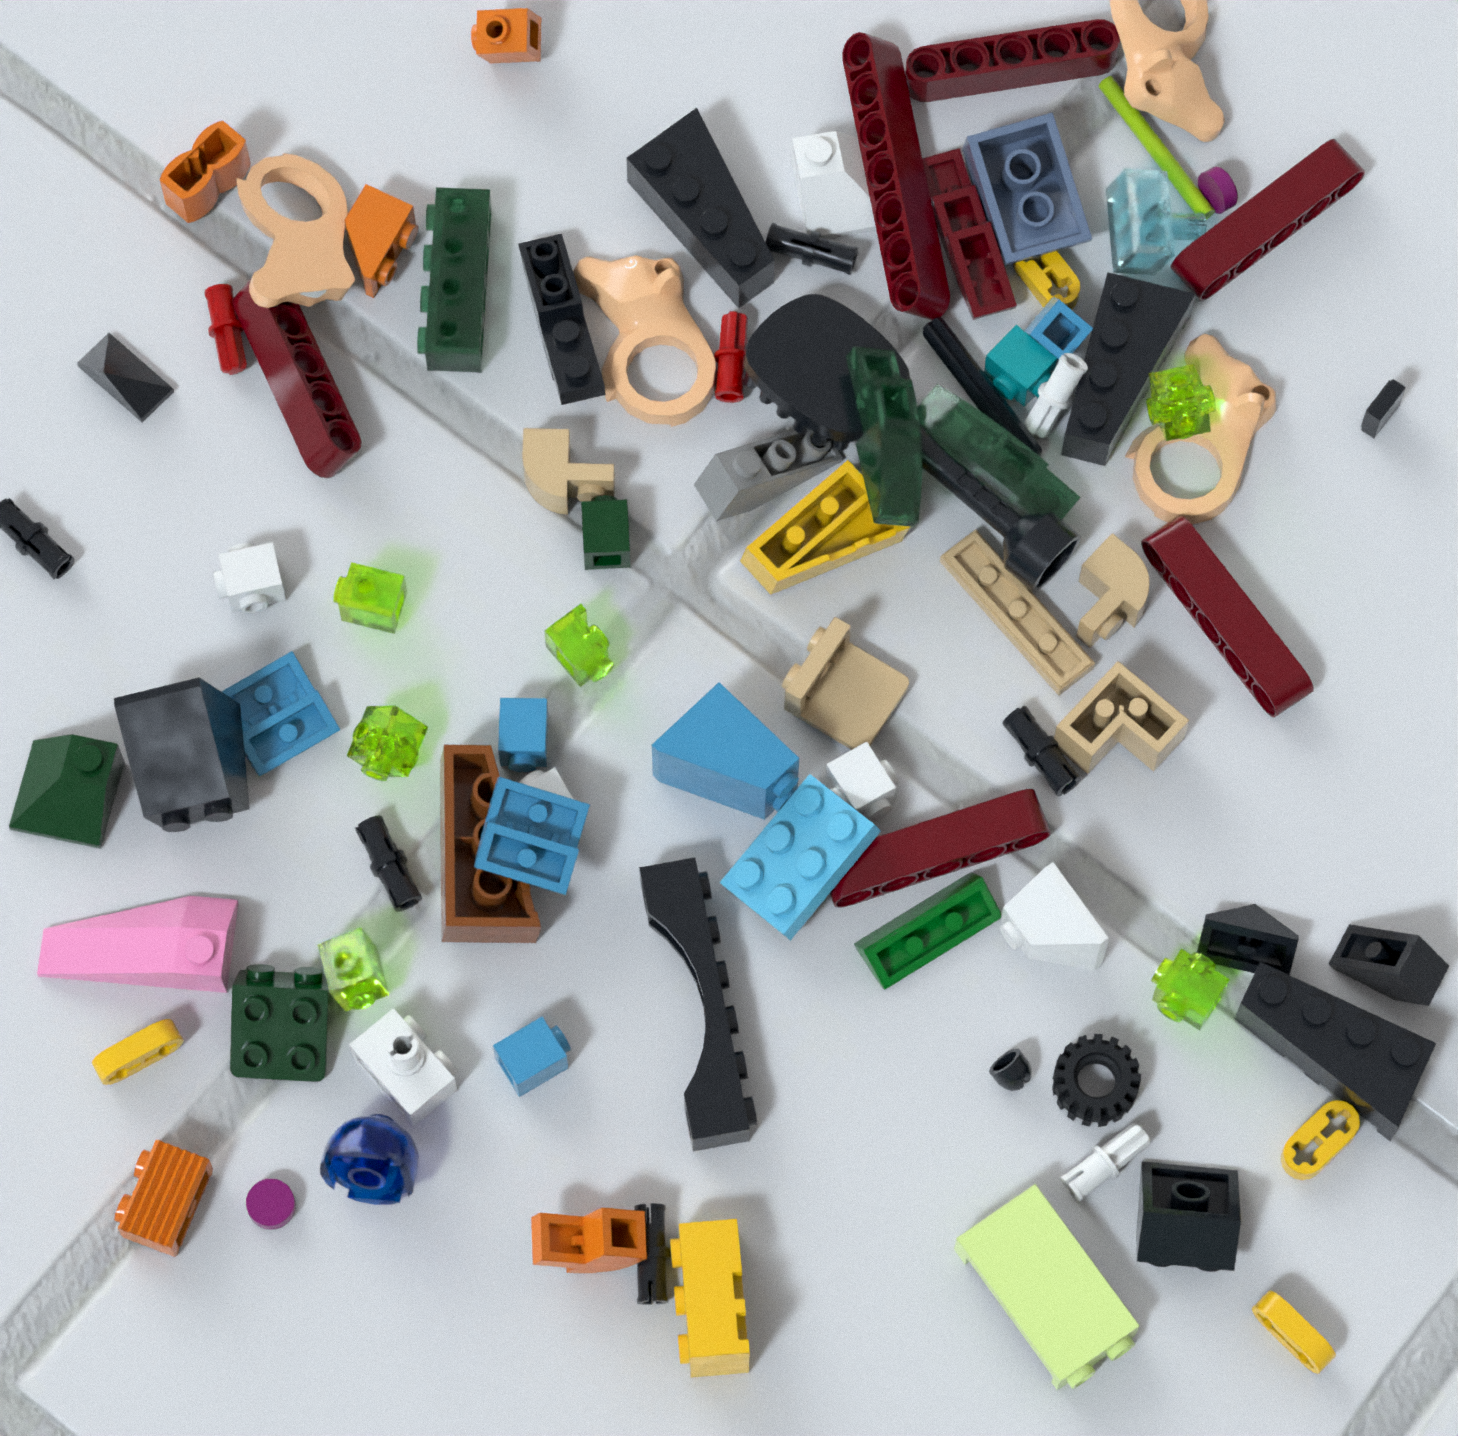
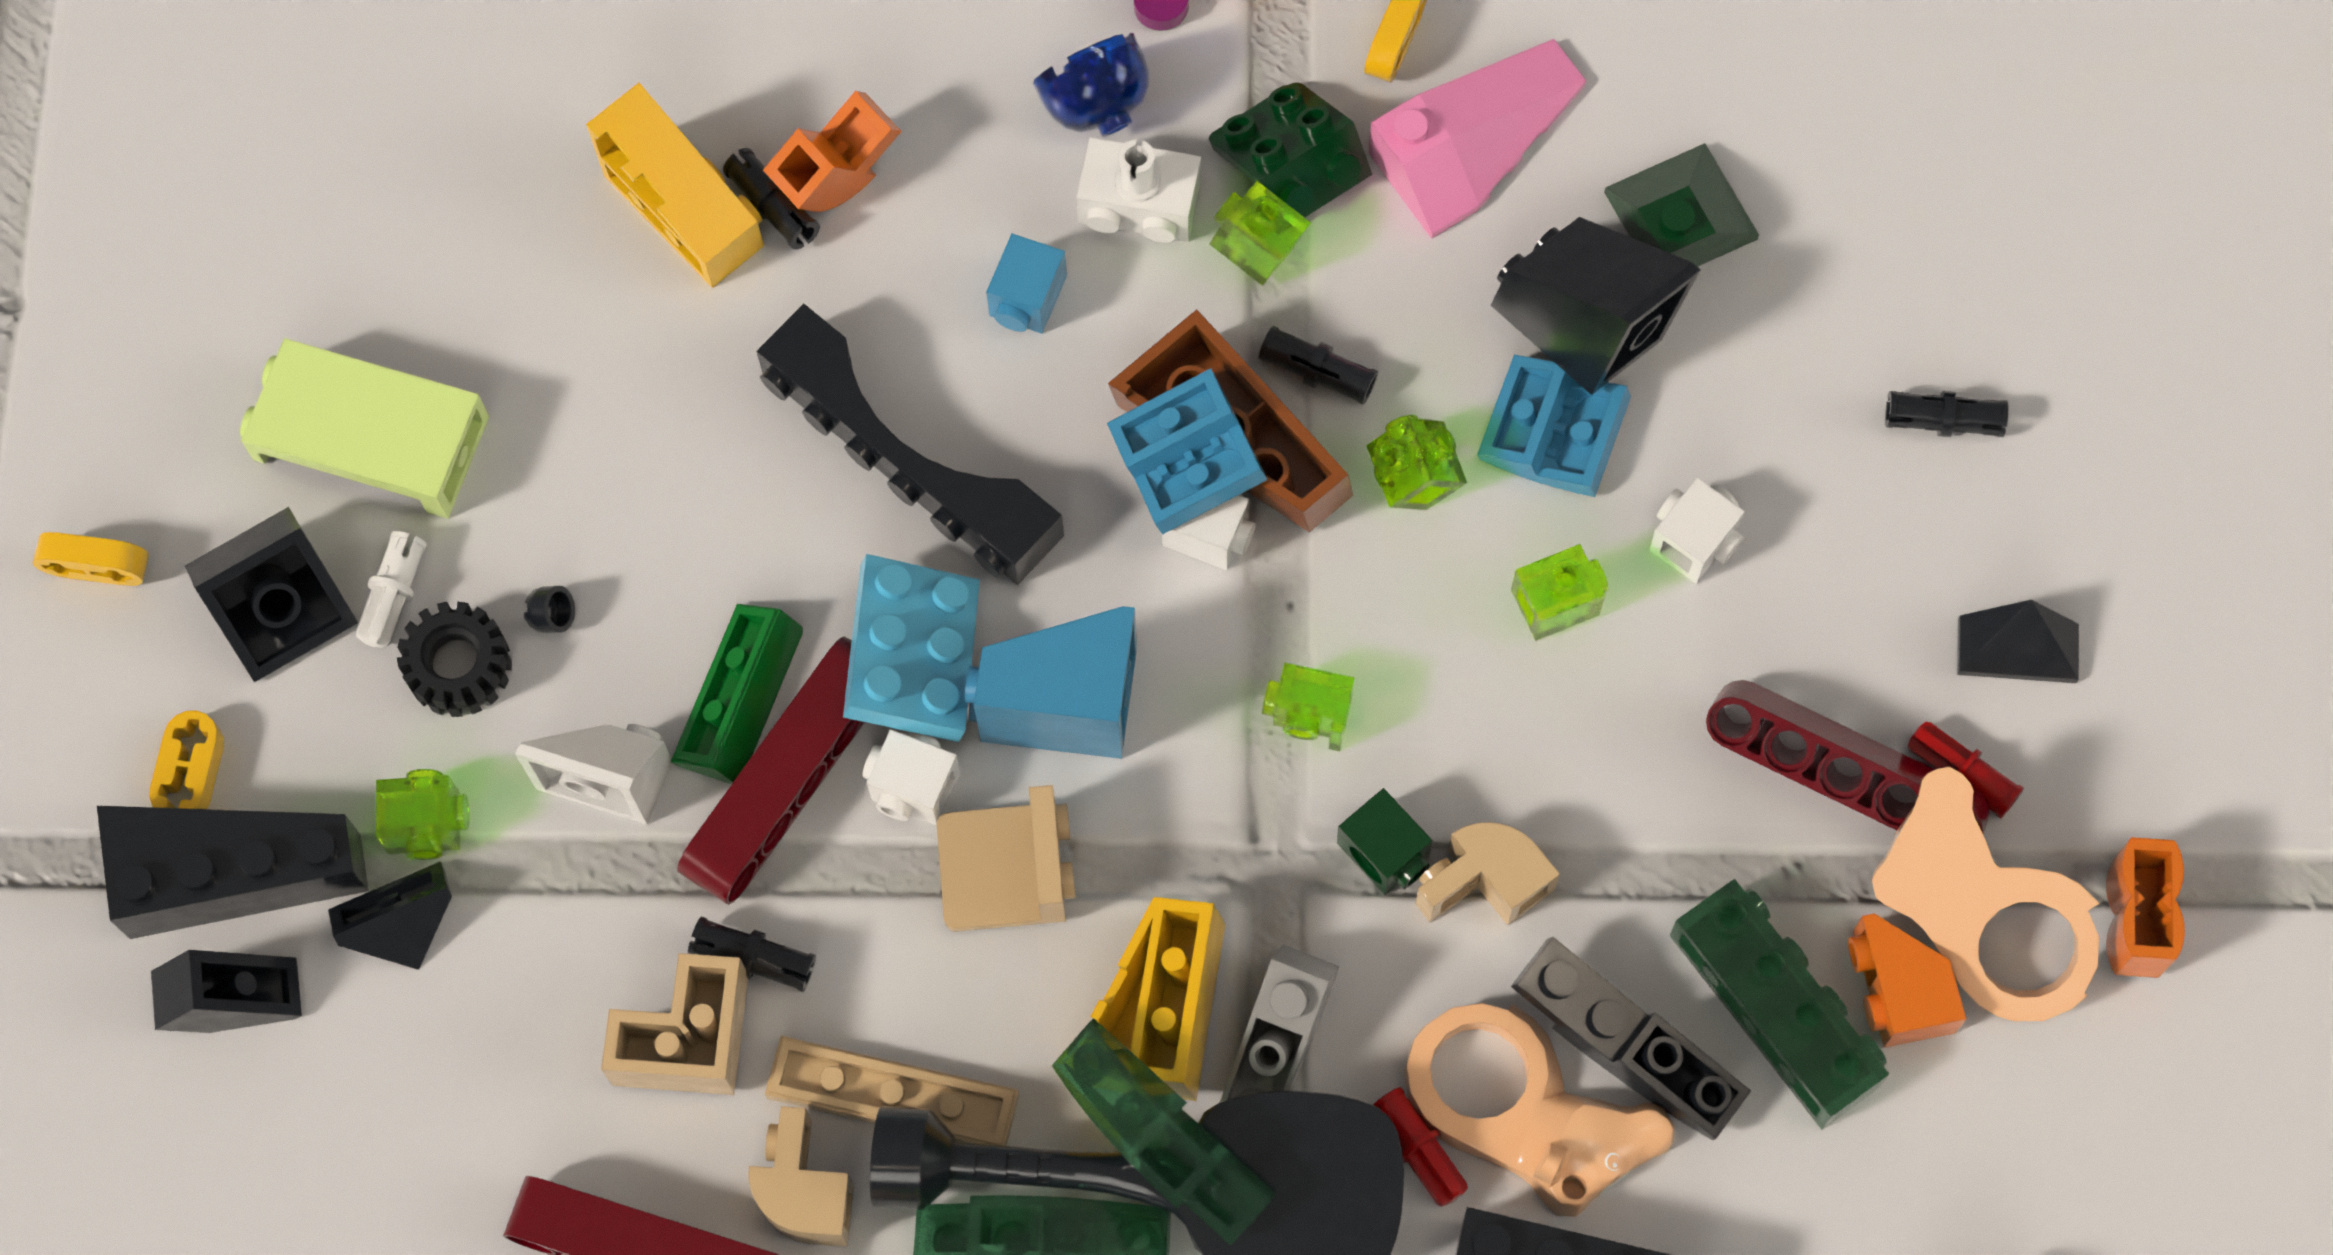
camera: 145 degrees right, 0 degrees up
dark azure brick [498,698,549,772] -> none

